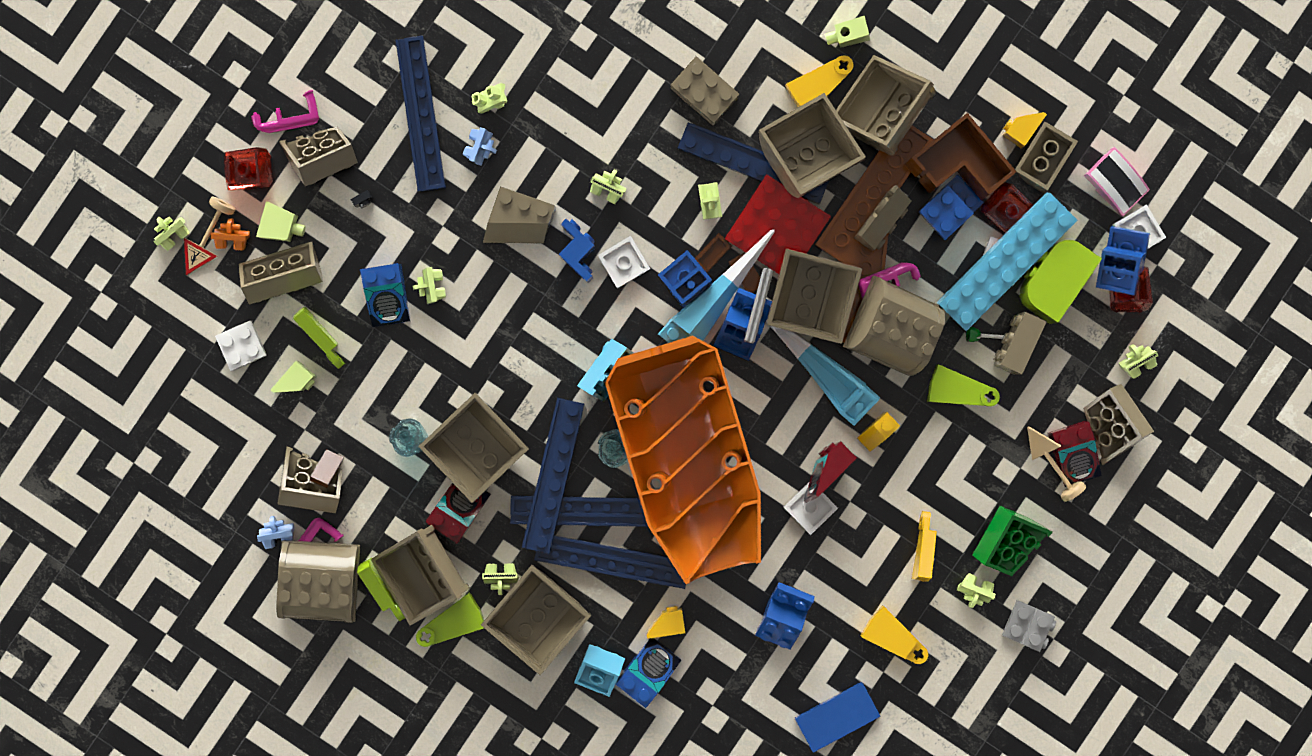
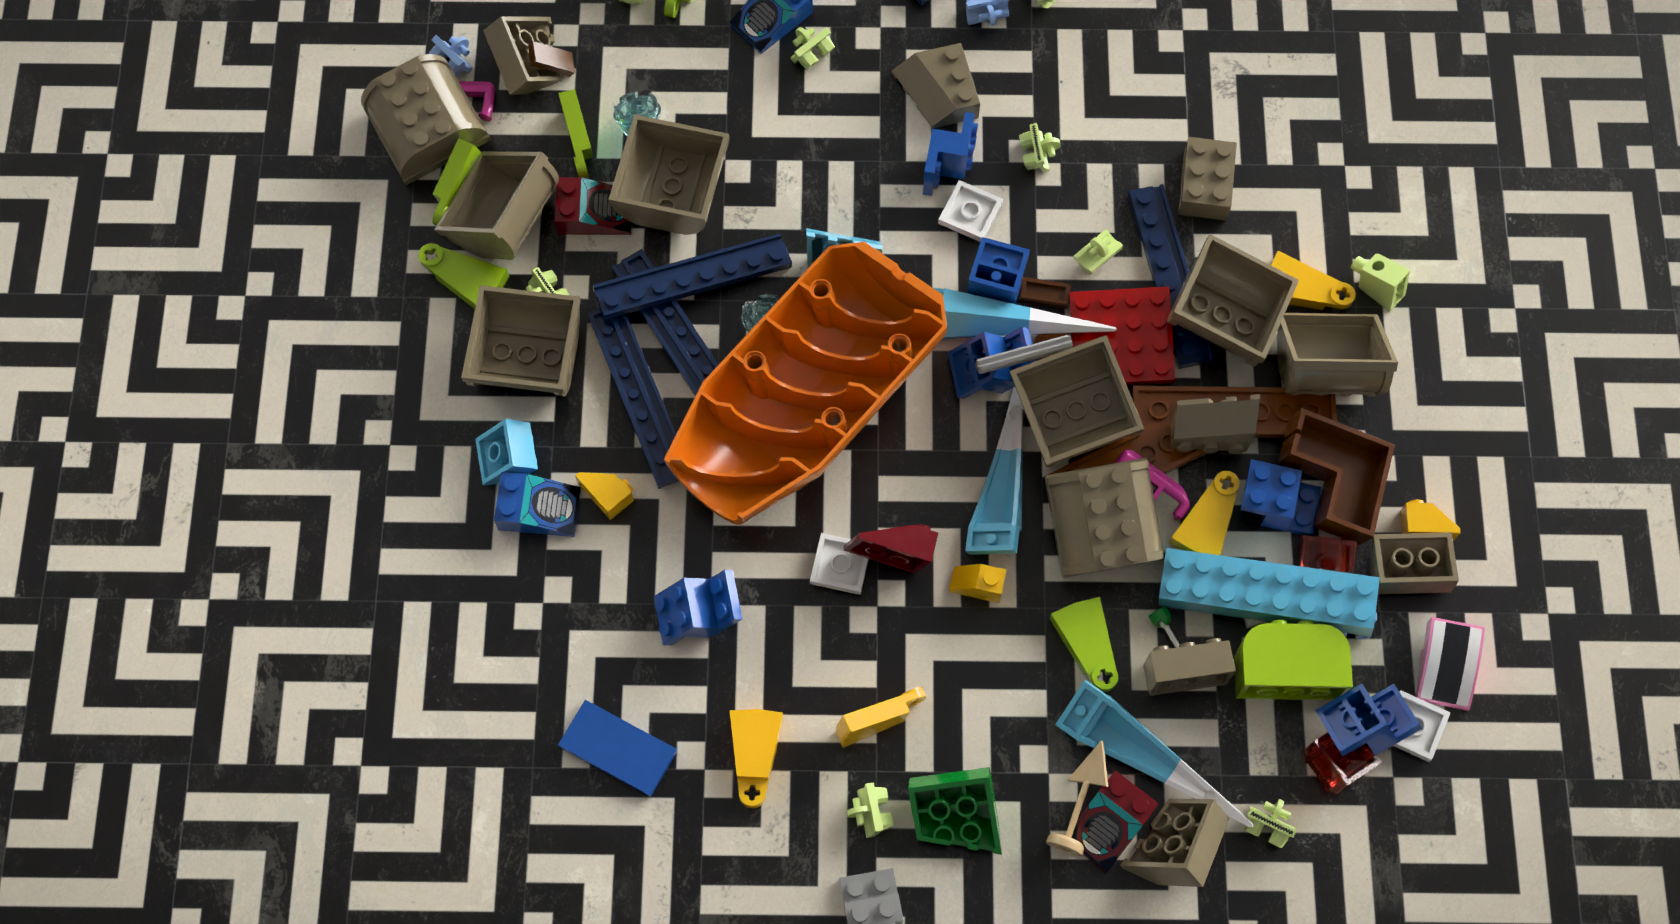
camera: 60 degrees right, 20 degrees down
none -> lime piece [558,89,593,179]
none -> medium azure plate [1055,680,1254,827]
none -> yellow piece [1169,471,1240,555]

